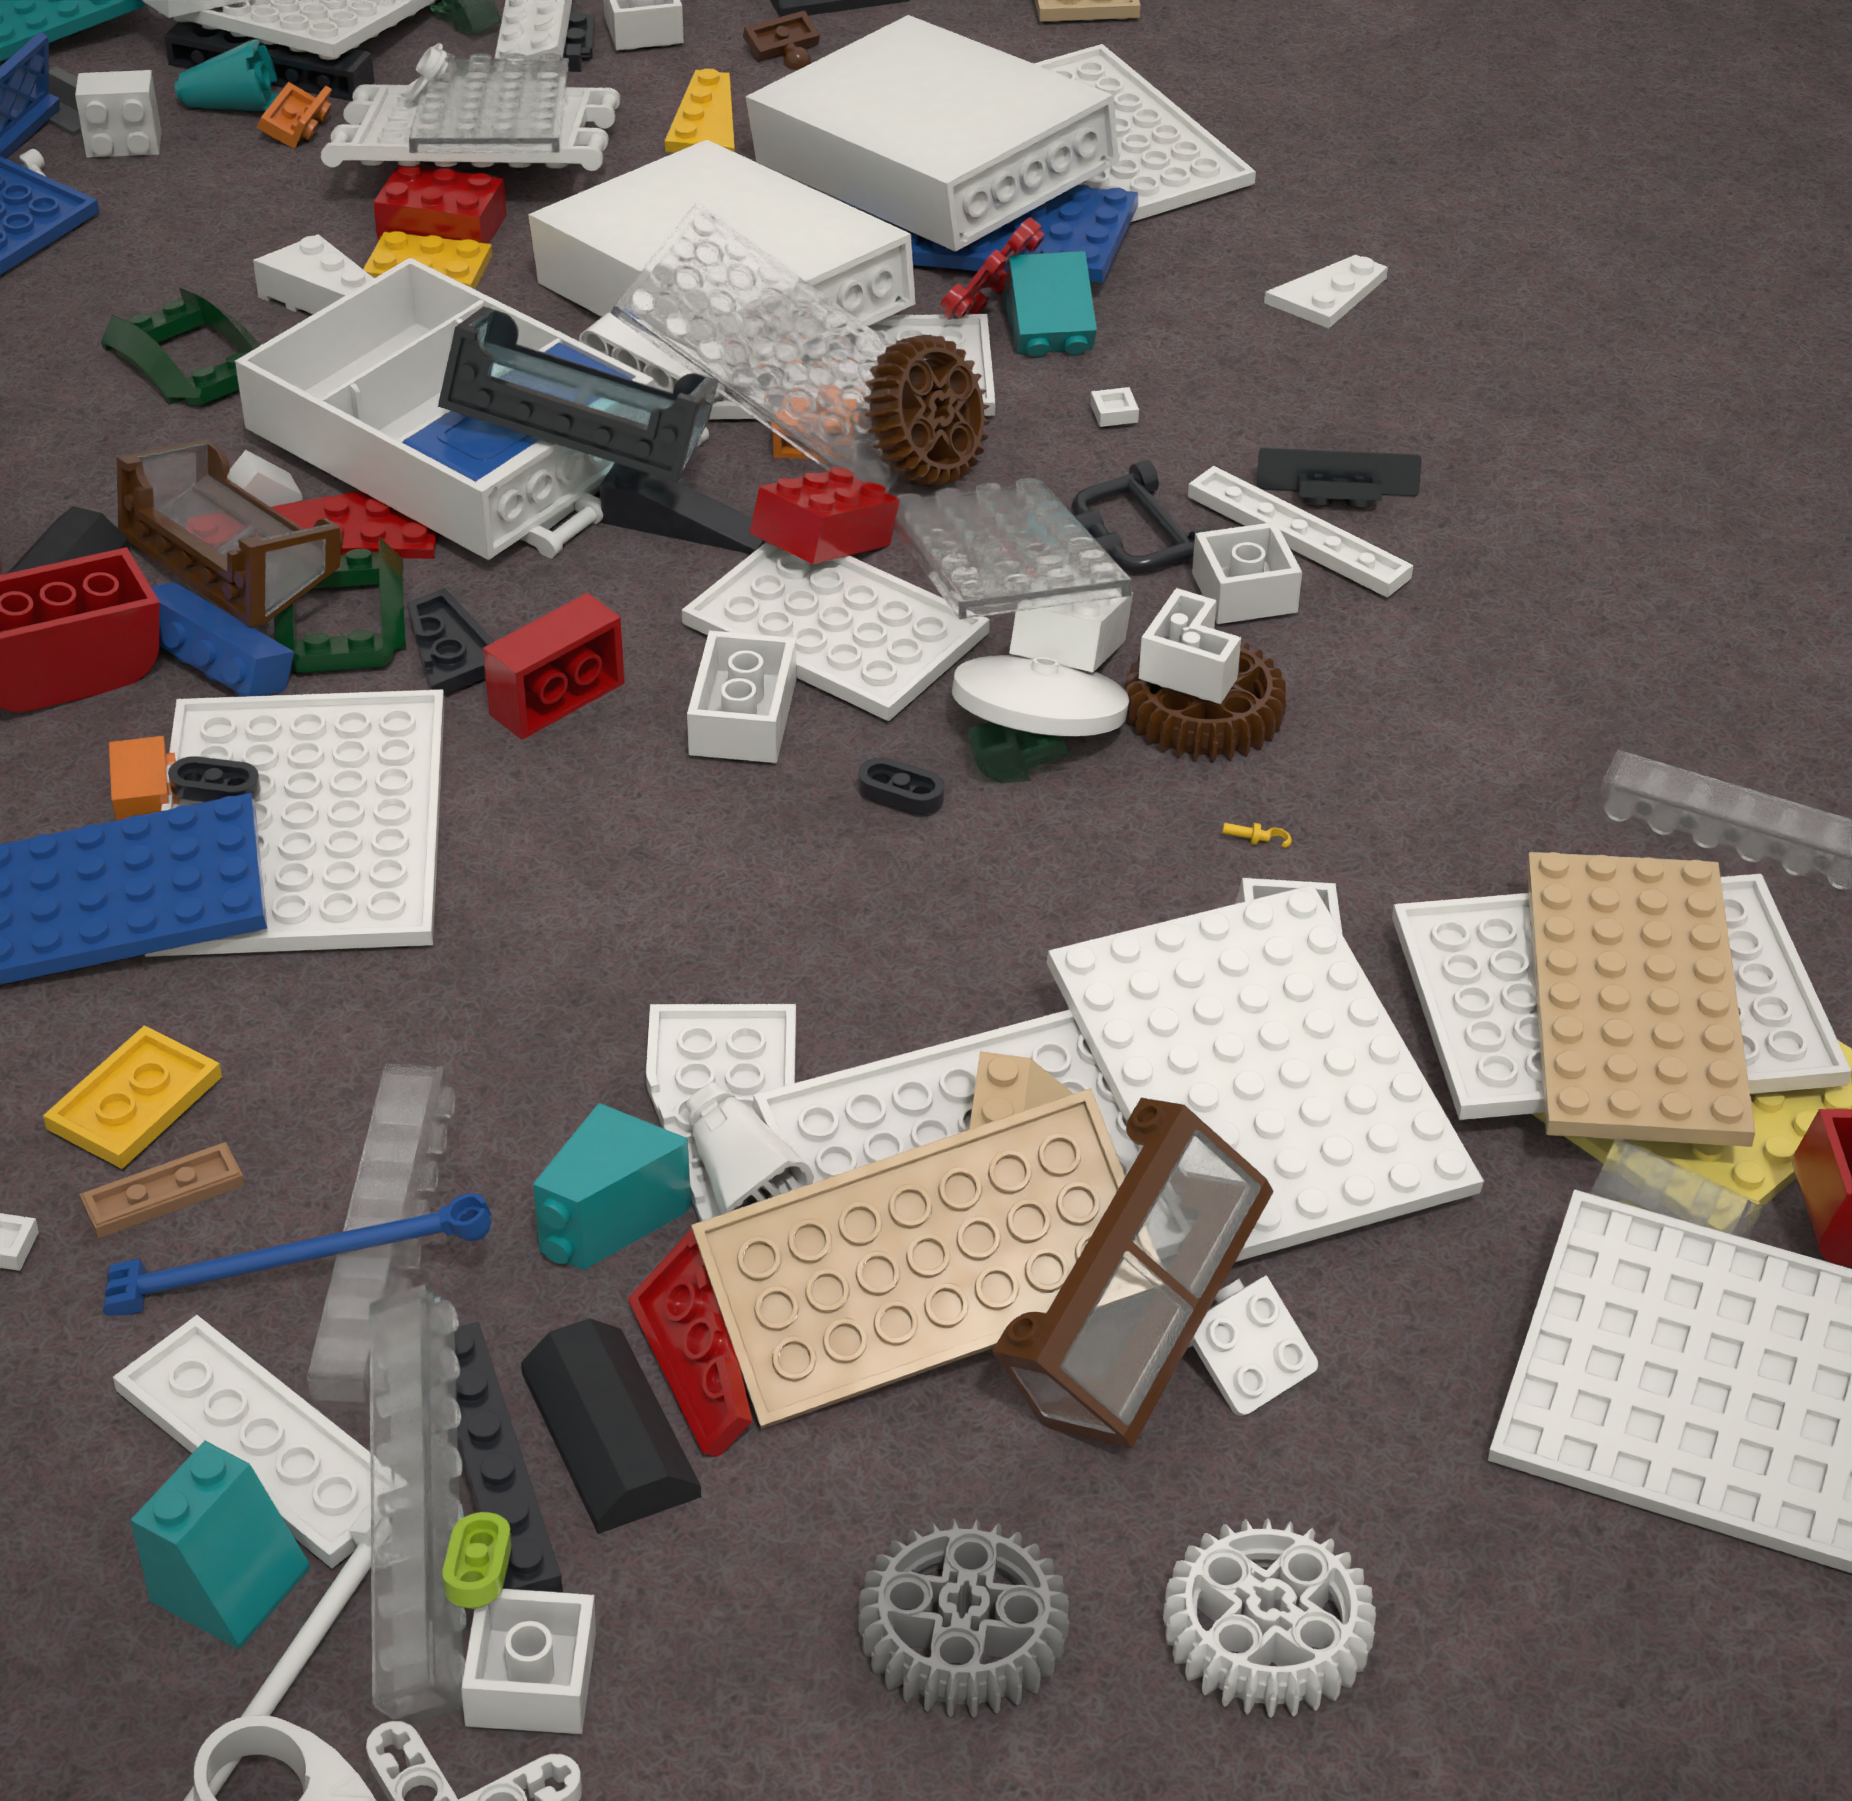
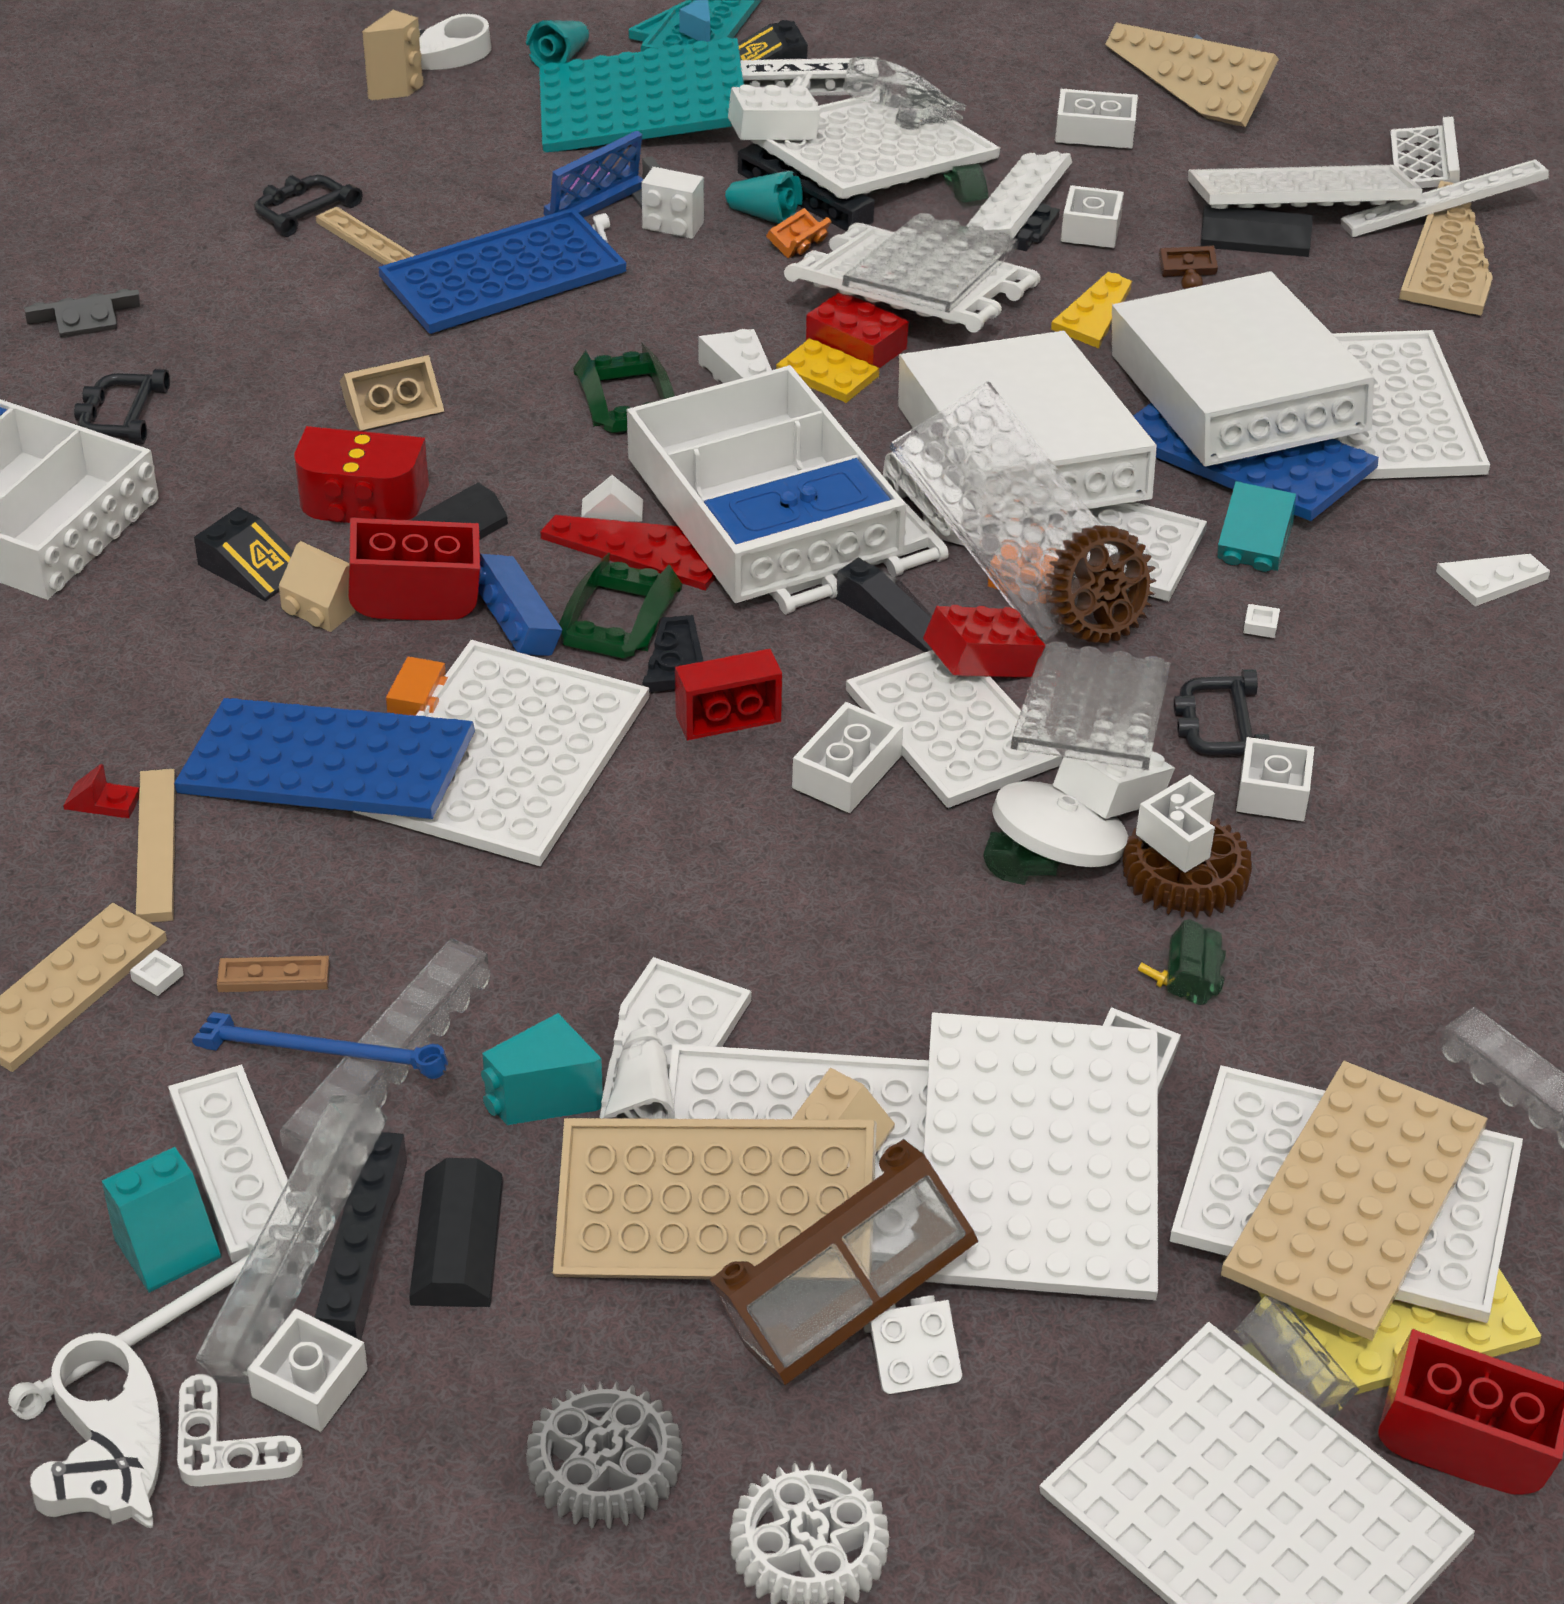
camera: 25 degrees right, 0 degrees up
yellow plate [43,1025,222,1169] -> none
windscreen [117,439,343,627] -> none
black plate [168,756,261,802] -> none
white plate [405,43,448,103] -> none
black windscreen [438,306,719,482] -> none
lime plate [442,1512,512,1609] -> none
red wing [627,1229,753,1457] -> none
black plate [858,757,944,814] -> none
red plant [939,217,1046,320] -> none
white plate [1188,466,1413,598] -> none
black bracket [1256,447,1422,507] -> none
none -> clear green brick [1167,919,1226,1005]

